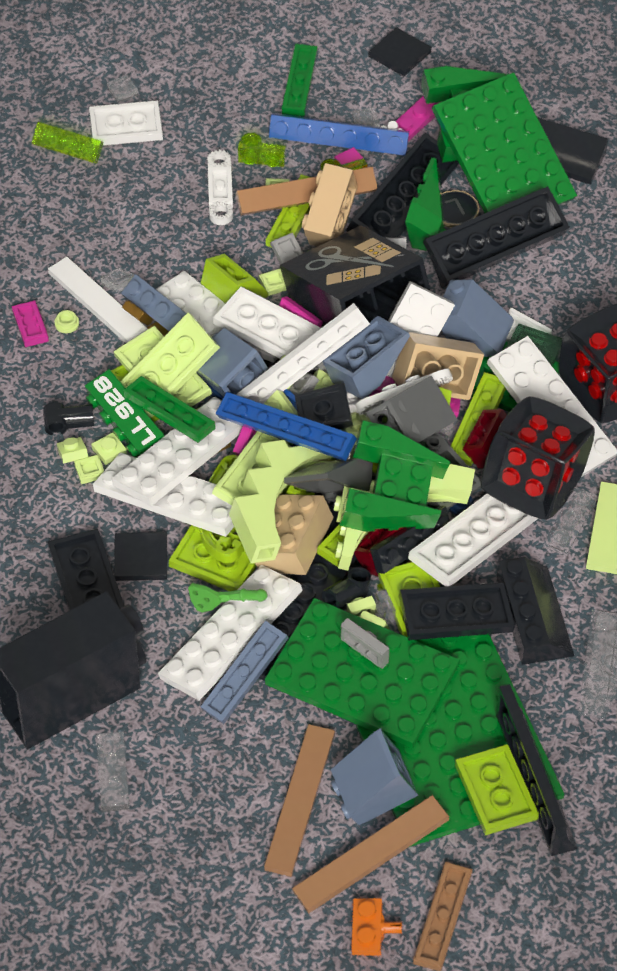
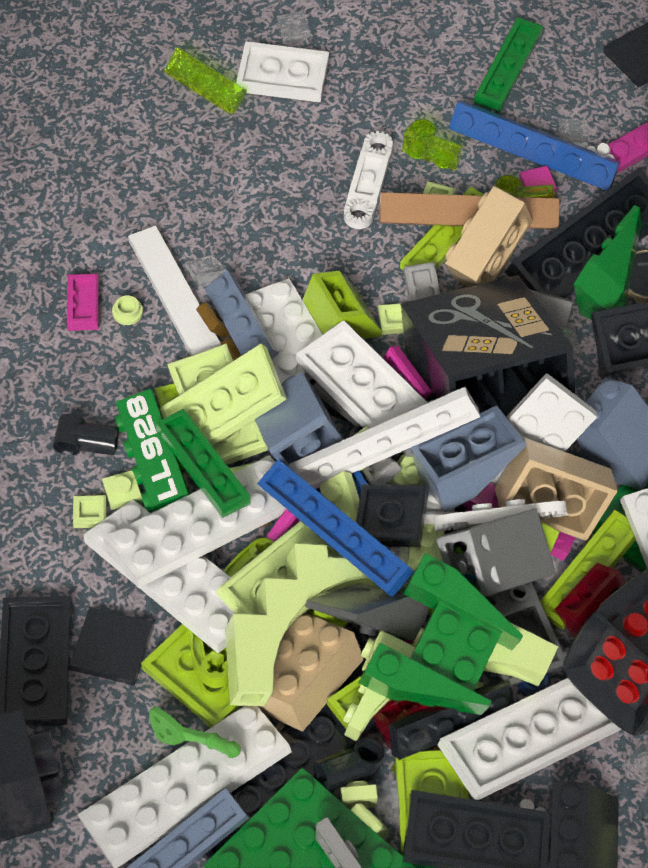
camera: 15 degrees right, 5 degrees up
yellowish green plate [56,437,88,463] -> none

